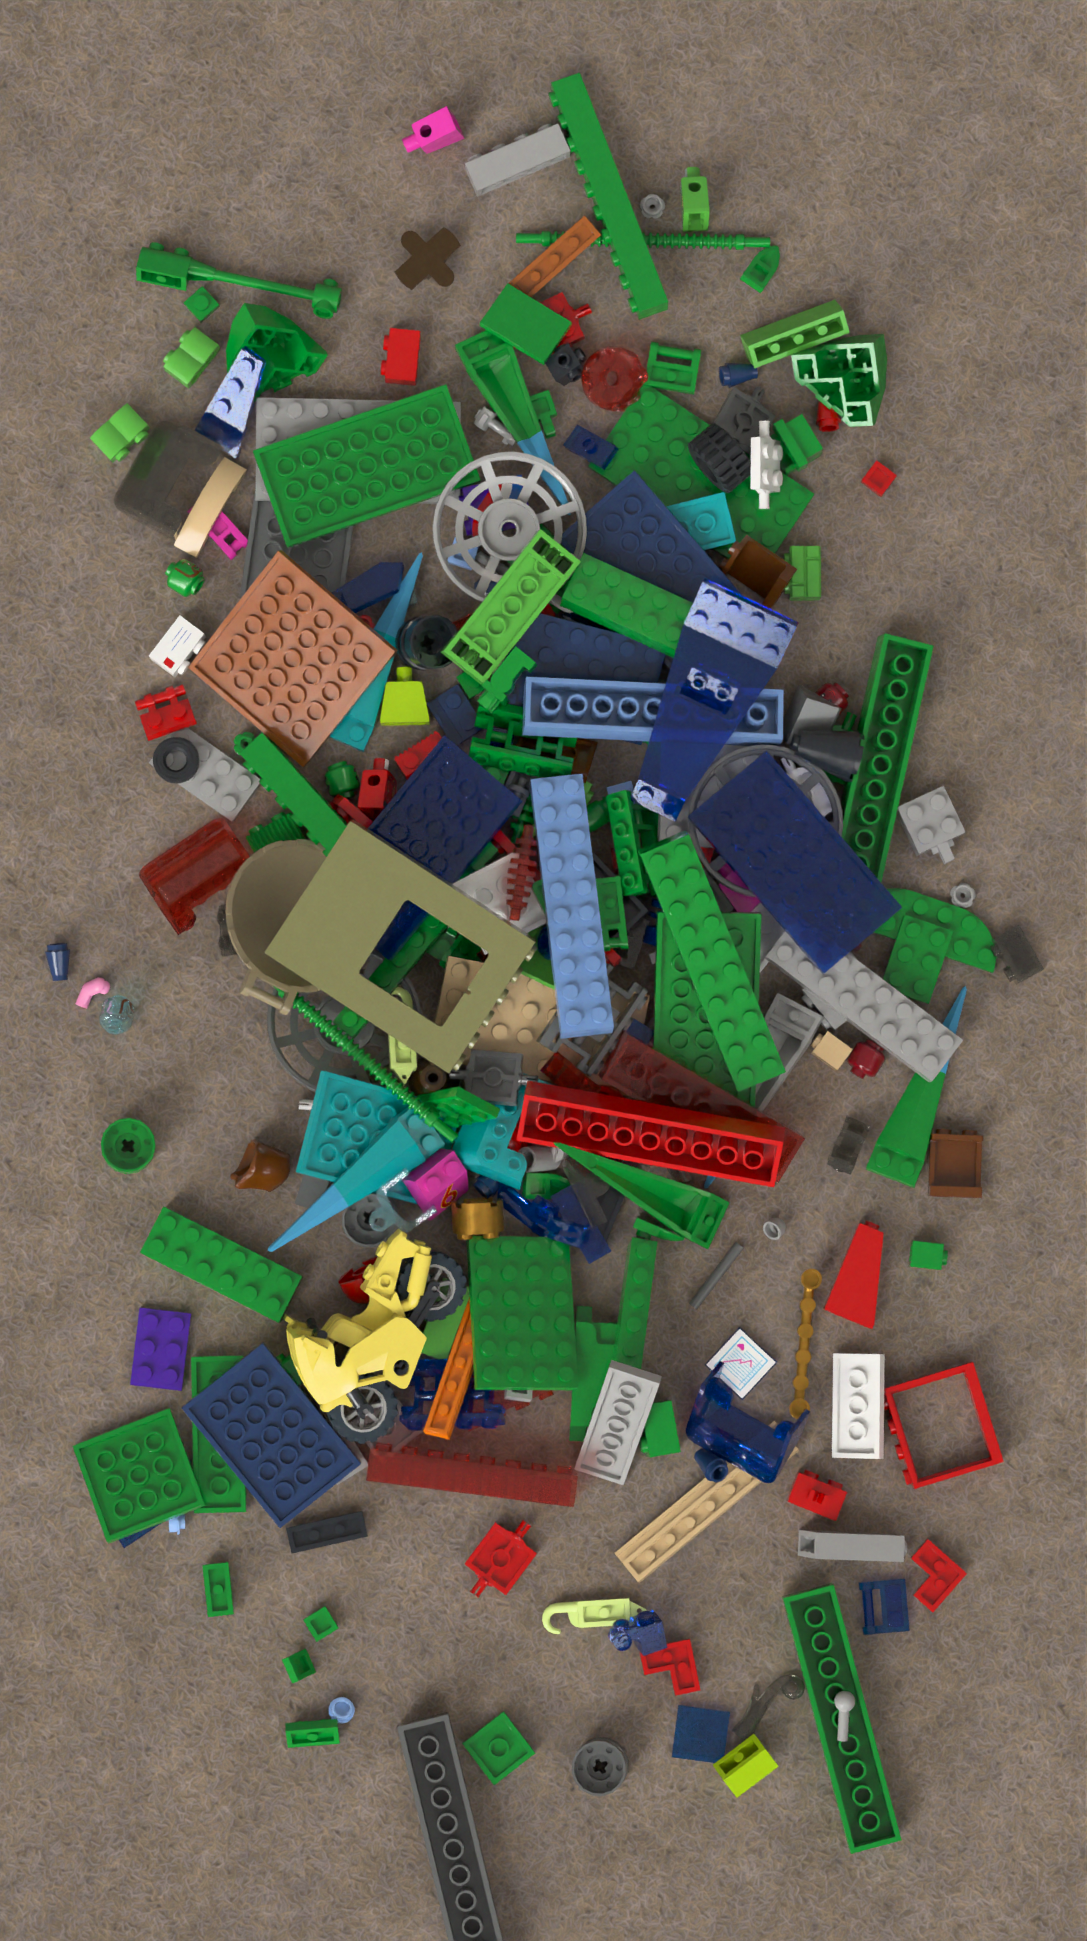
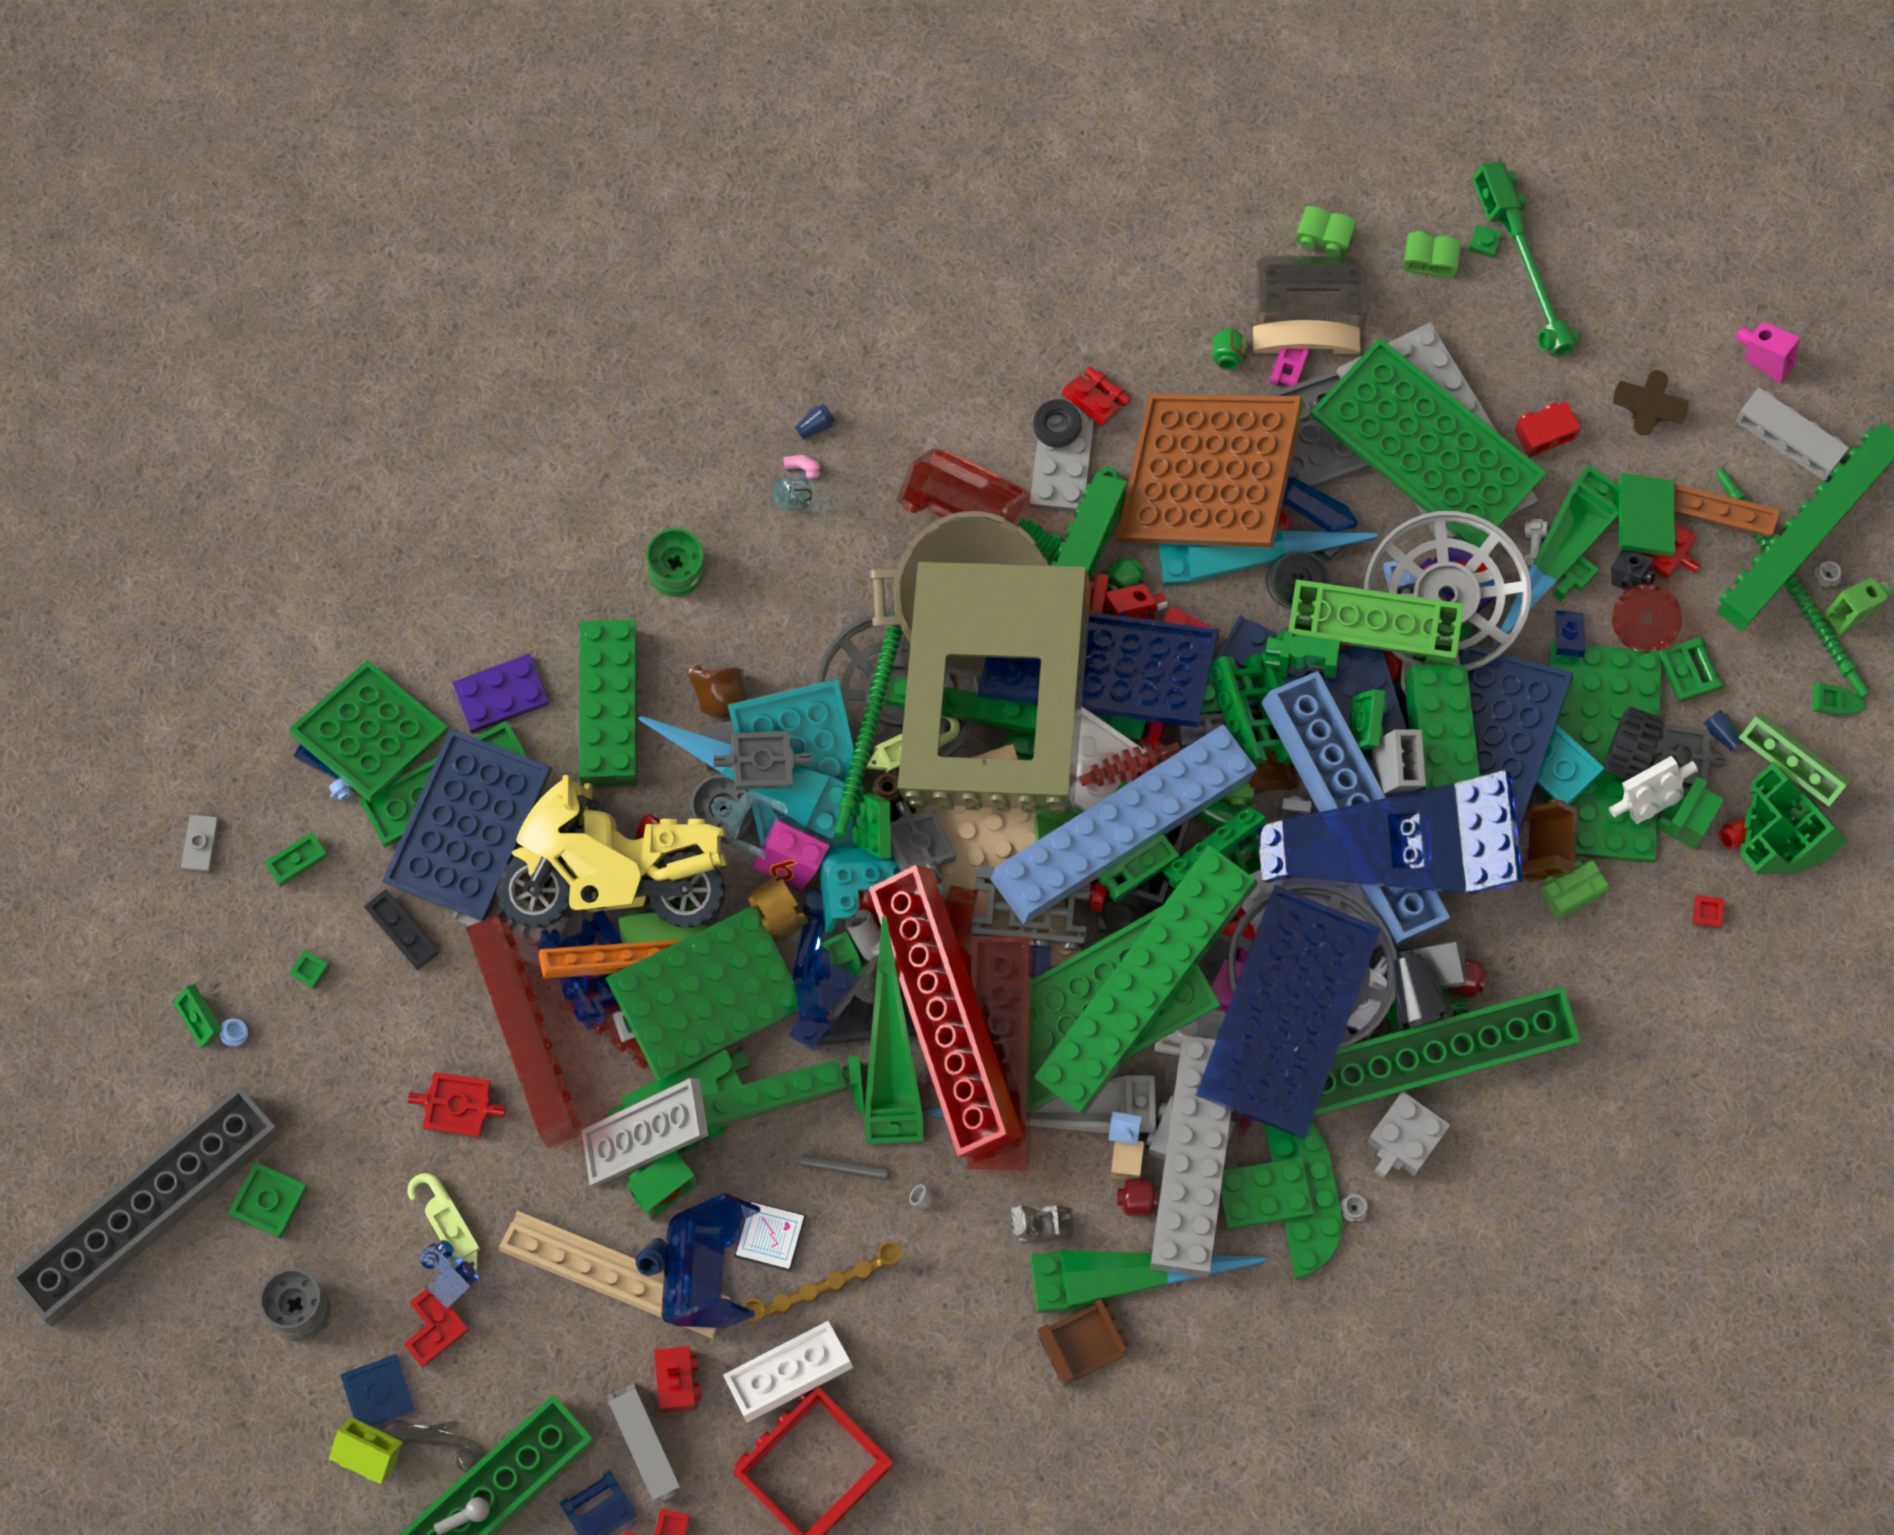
camera: 65 degrees right, 15 degrees down
white brick [149,615,206,677] -> none
clear blue wing [195,346,266,459] -> none
green brick [226,303,328,404] -> none
green plate [282,1648,316,1684] -> none
lime torso [380,667,430,726] -> none
red slope [823,1220,884,1329] -> none
green brick [908,1241,948,1270] -> none
clear smoke bracket [990,925,1044,985] -> none
none -> light grey plate [181,815,219,873]
none -> dark grey plate [713,731,811,790]
none -> light blue plate [1108,1111,1142,1145]
none -> light grey plate [1280,796,1311,821]
none -> green plate [1349,689,1387,751]
none -> light grey brick [1372,730,1426,798]

